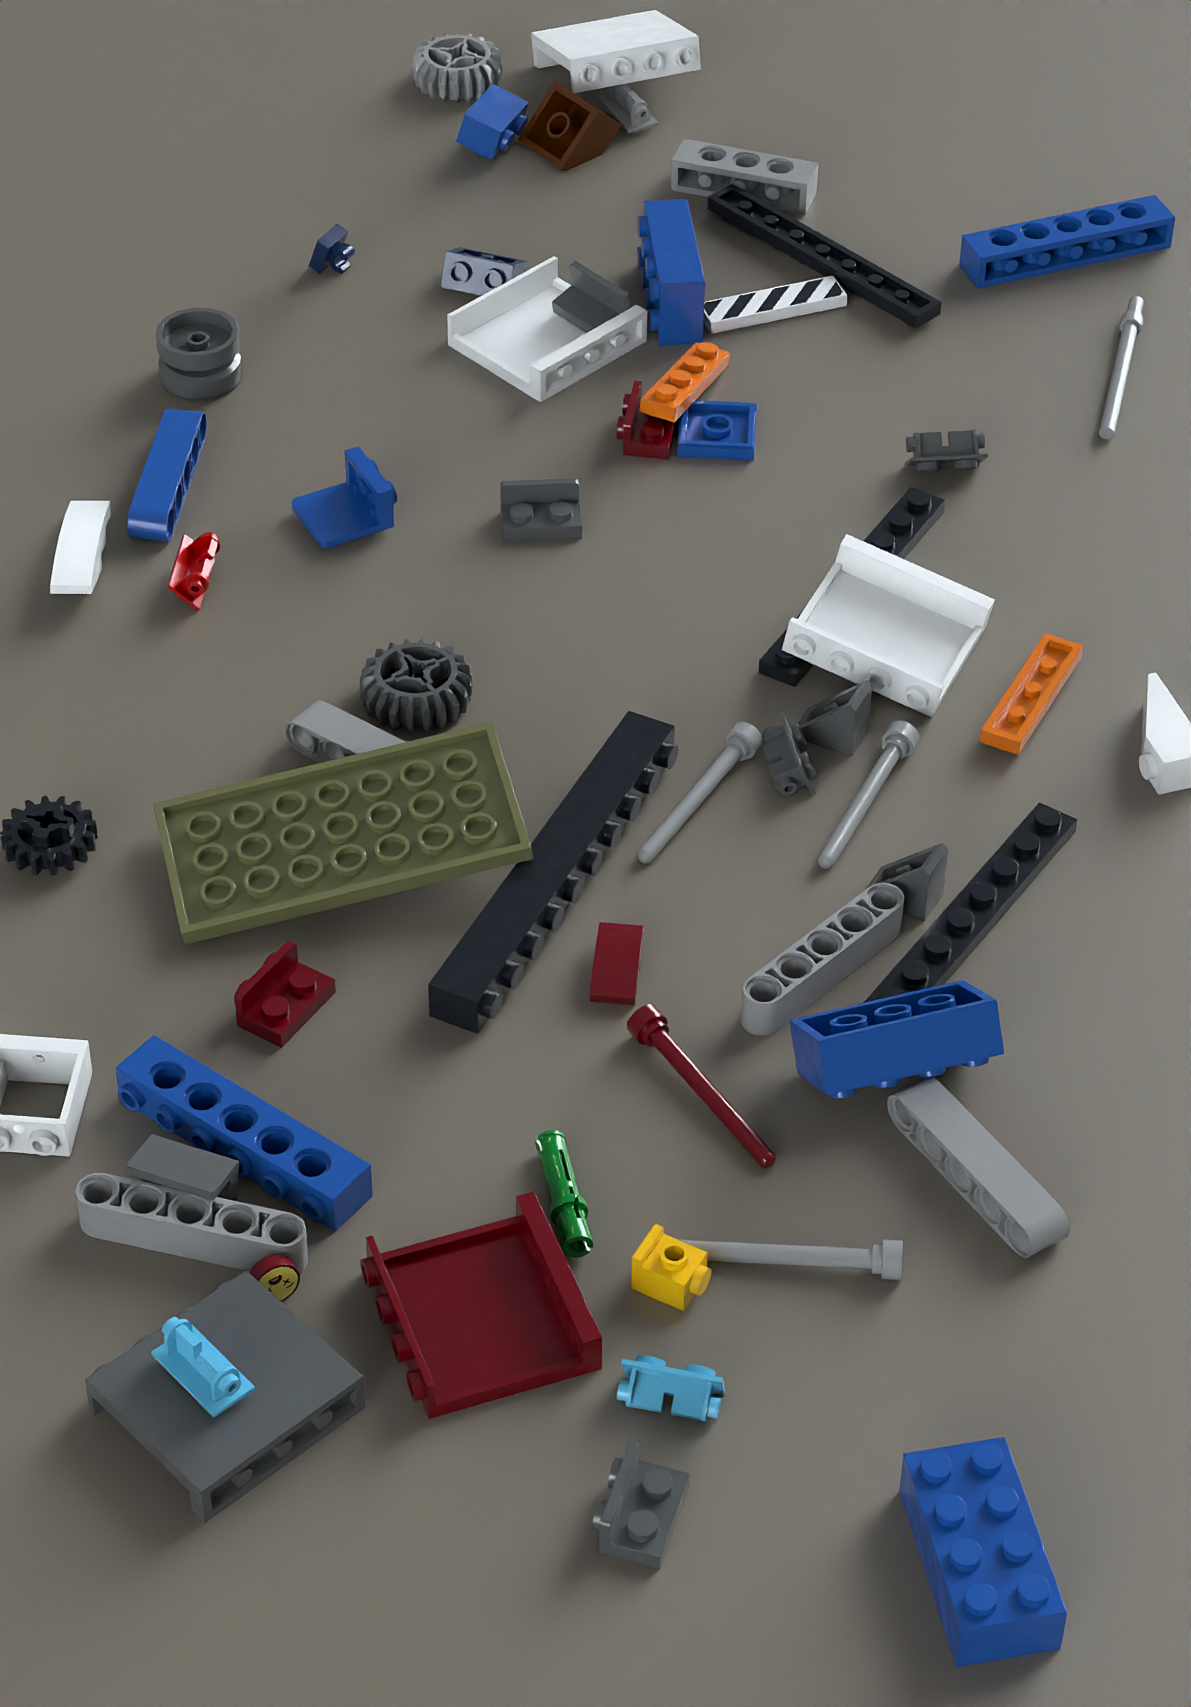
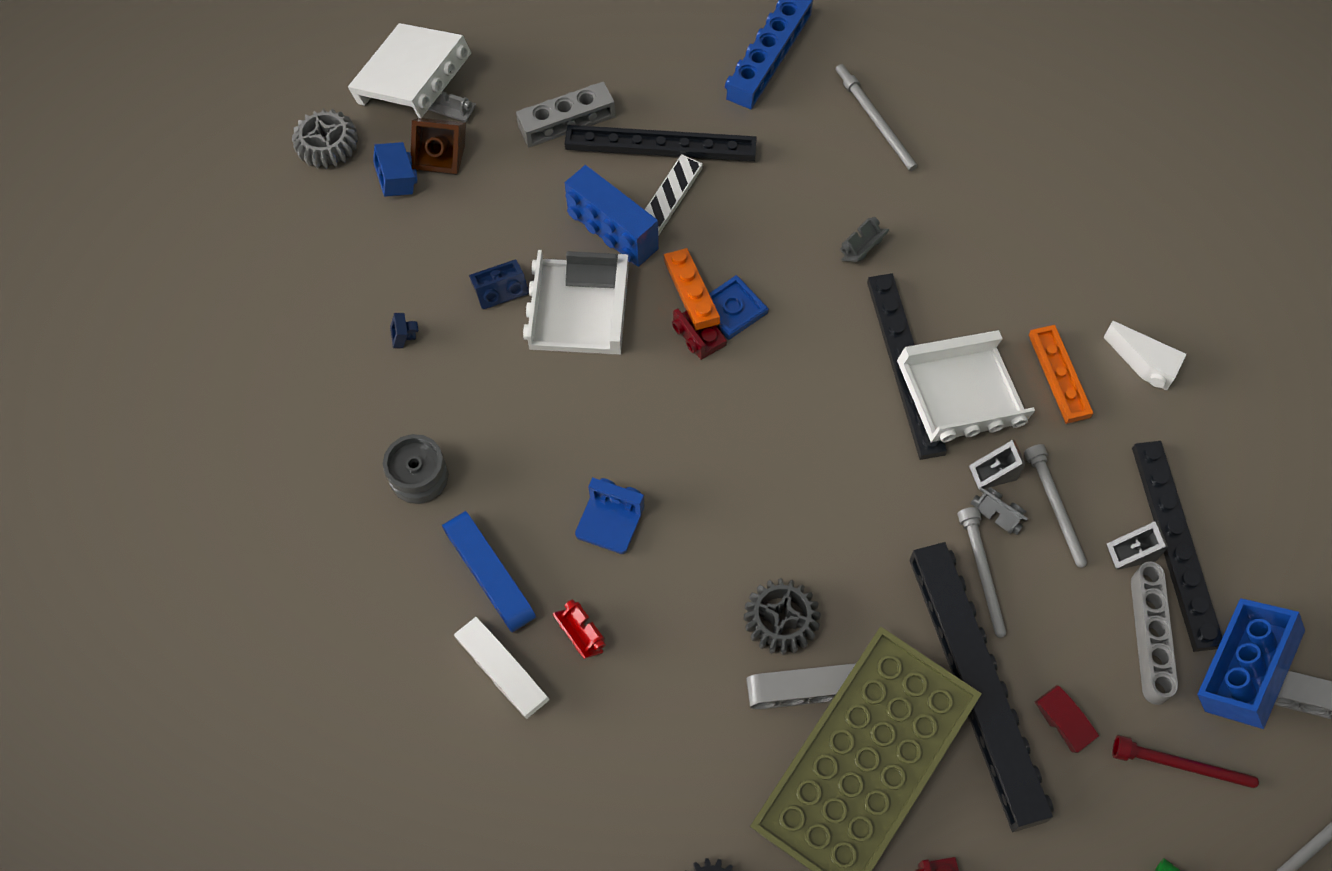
camera: 40 degrees left, 20 degrees up
dark grey bracket [500,478,582,542] -> none

